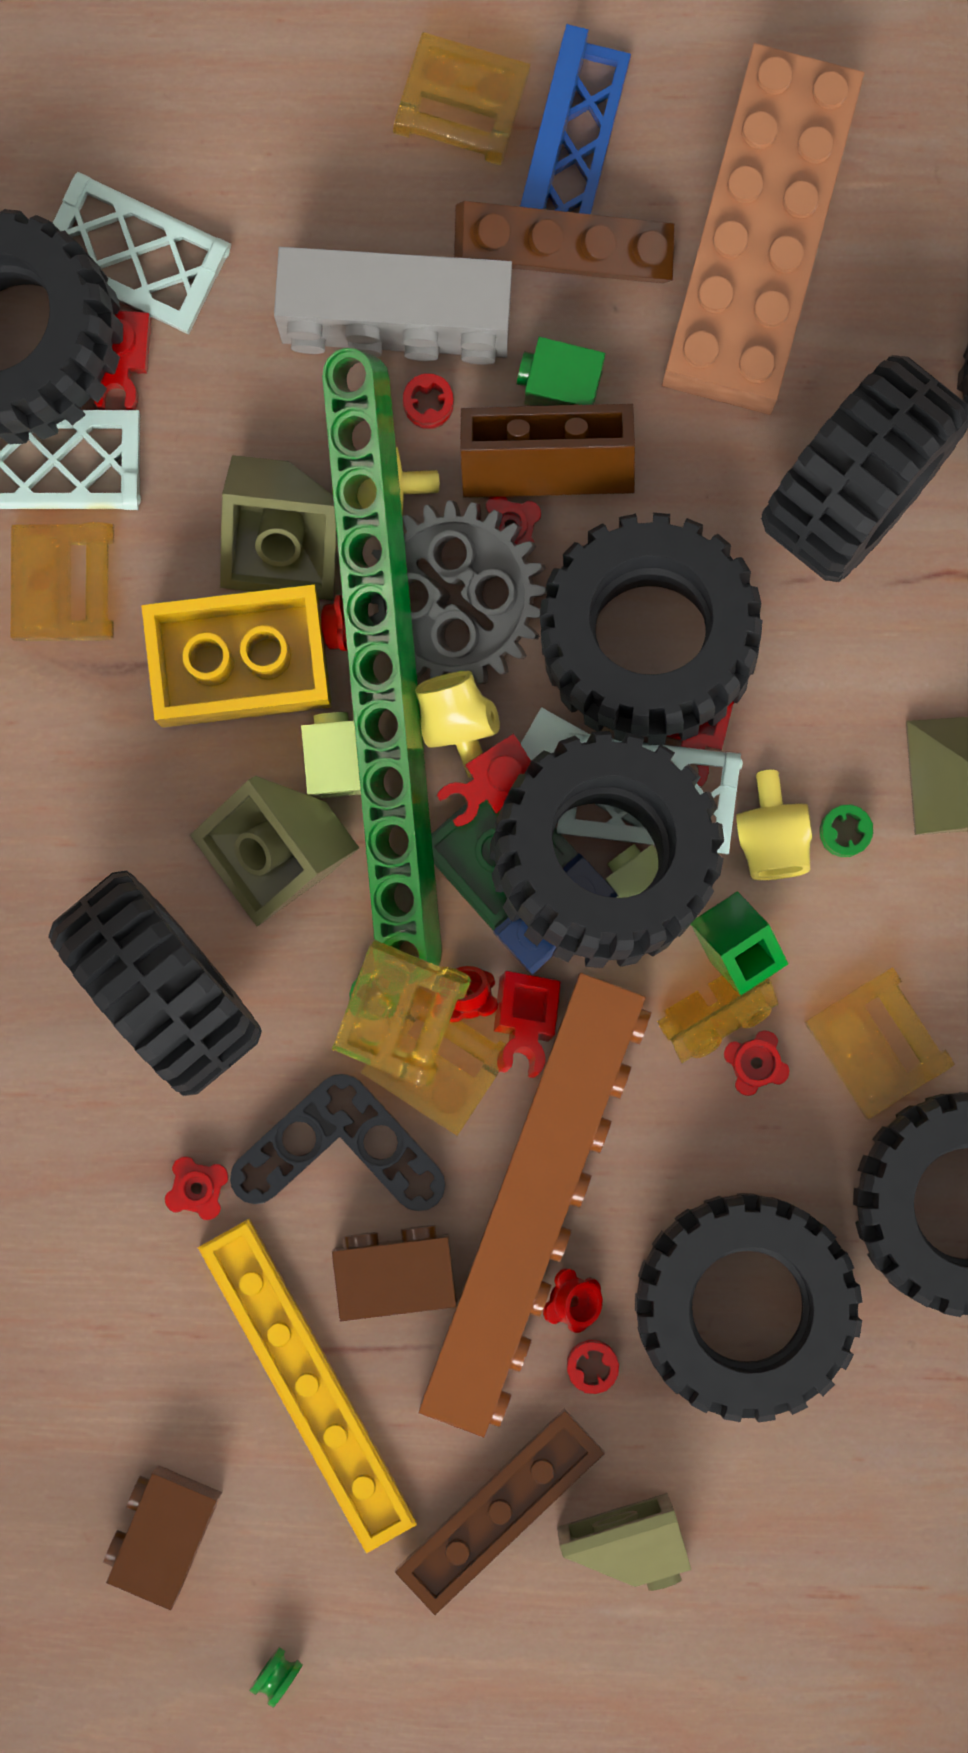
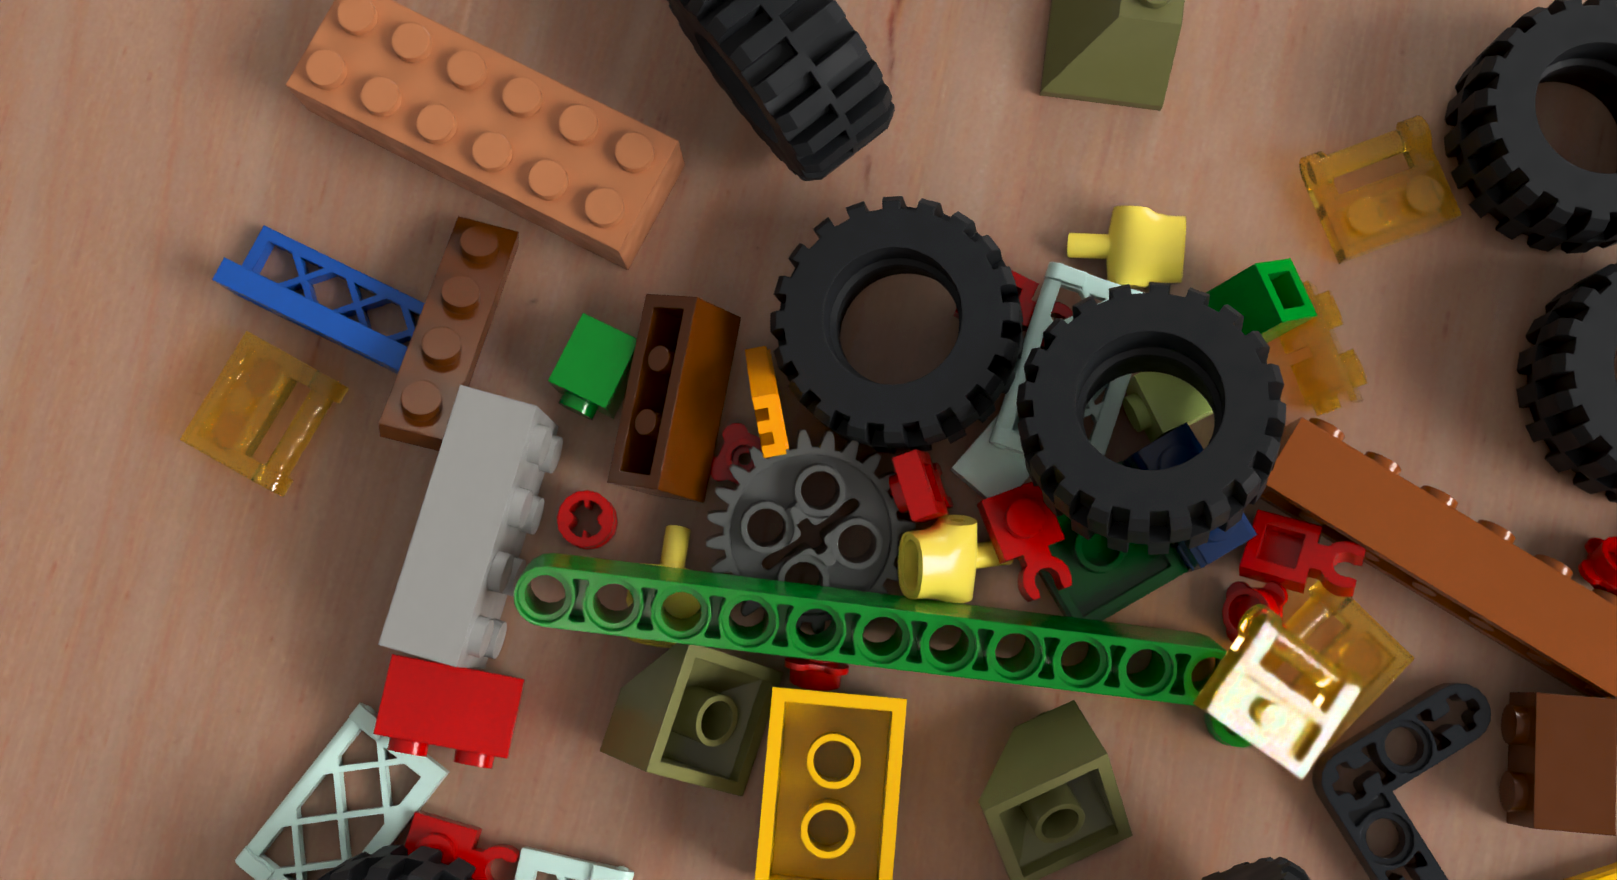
camera: 75 degrees left, 5 degrees down
yellowish green brick [301,712,361,799] -> none
red plate [723,1030,790,1096] -> none
green bush [819,805,874,857] -> none
none -> red brick [373,654,525,769]
none -> light orange tile [745,346,789,458]
none -> red plate [889,449,953,523]

